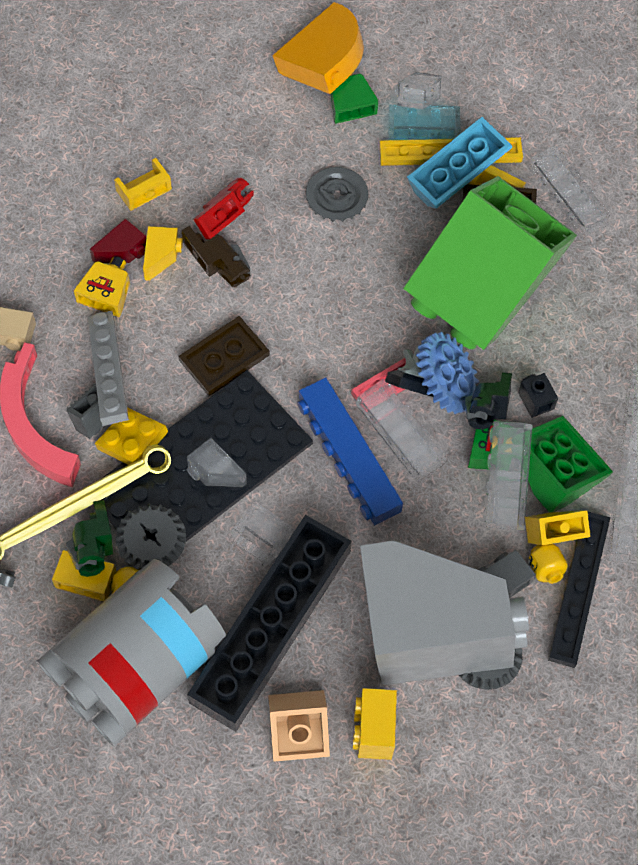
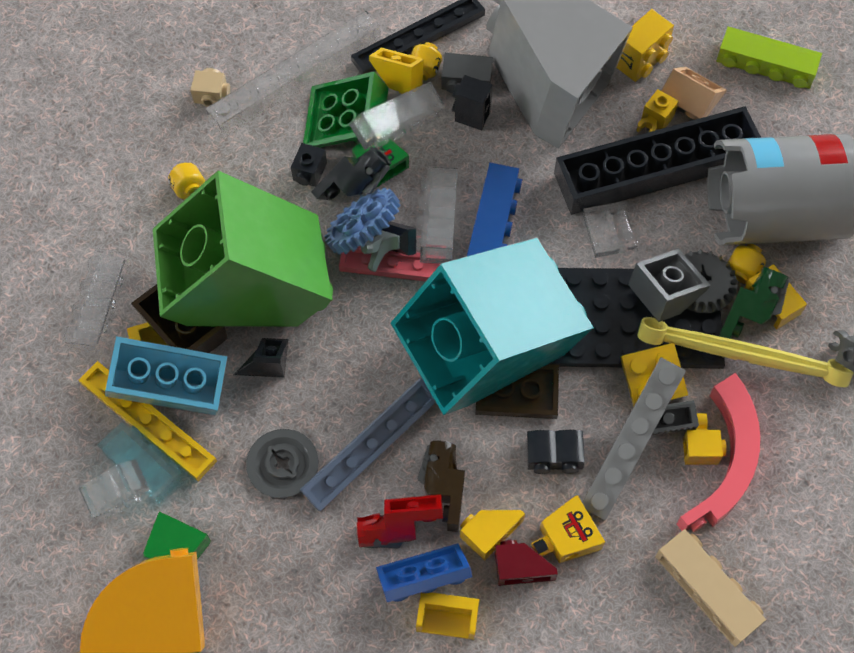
camera: 135 degrees left, 0 degrees up
clear slope [187,438,247,487] -> none
none -> yellow head [168,163,205,200]
none -> black slope [233,338,289,378]
none -> sand blue plate [300,378,436,511]
none -> blue plate [376,543,473,602]
none -> teal slope [390,238,594,415]
none -> black brick [452,75,493,131]
none -> black brick [527,429,585,474]
none -> dark grey slope [628,249,710,322]
none -> yellow brick [636,89,679,132]
none -> yellow brick [683,413,726,465]
none -> lime brick [716,26,822,89]

